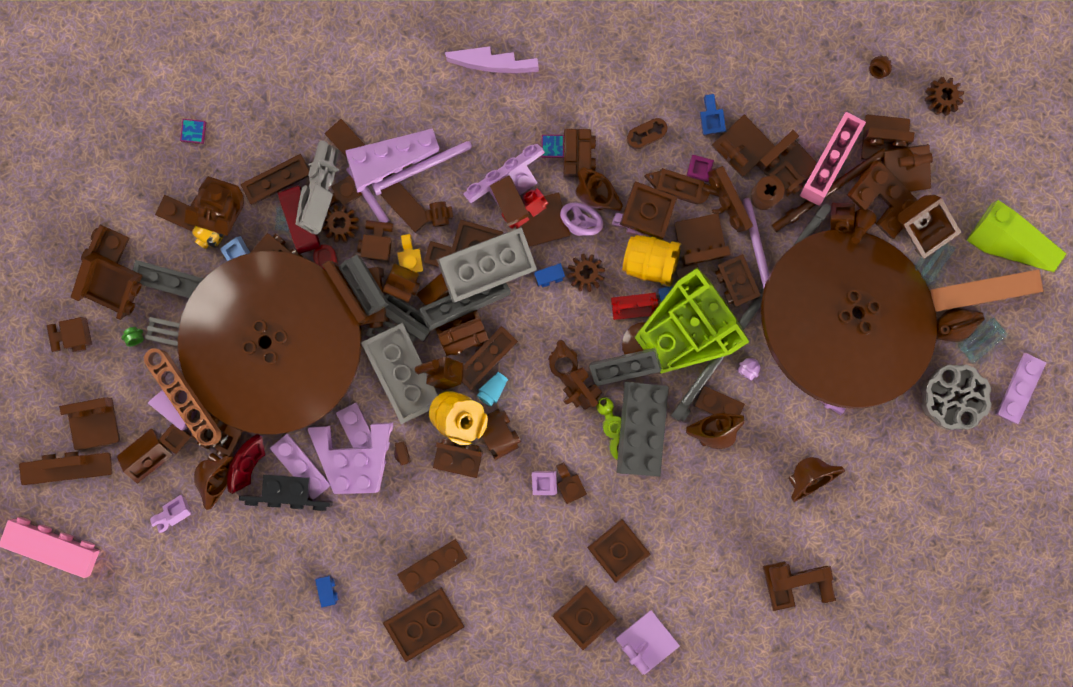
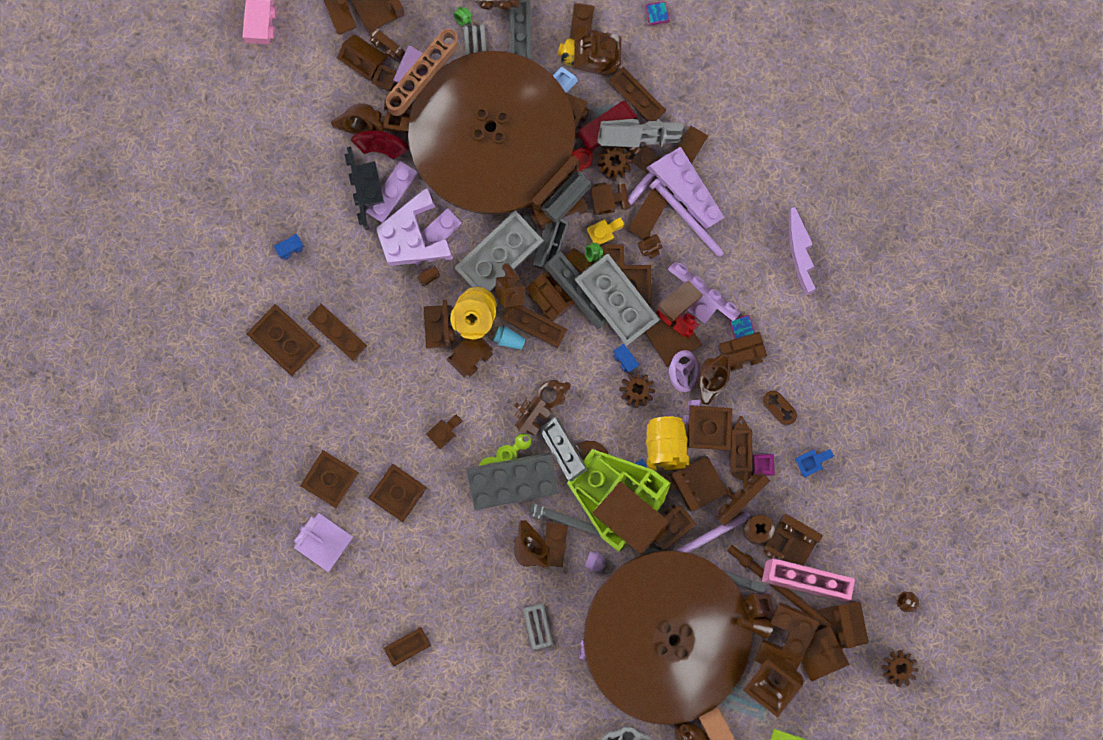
camera: 75 degrees right, 5 degrees down
lavender plate [150,494,191,533] -> none
reddish brown brick [382,263,420,302] -> none
lavender plate [532,471,557,495] -> none
red hinge [611,293,658,320] -> none
reddish brown plate [711,114,775,178] -> none
reddish brown beam [769,564,836,603] -> none
reddish brown hat [788,457,845,502] -> none
none -> reddish brown plate [368,28,405,60]
none -> light grey tile [523,603,553,650]
none -> bright green plate [585,243,603,263]
none -> reddish brown tile [592,481,669,555]

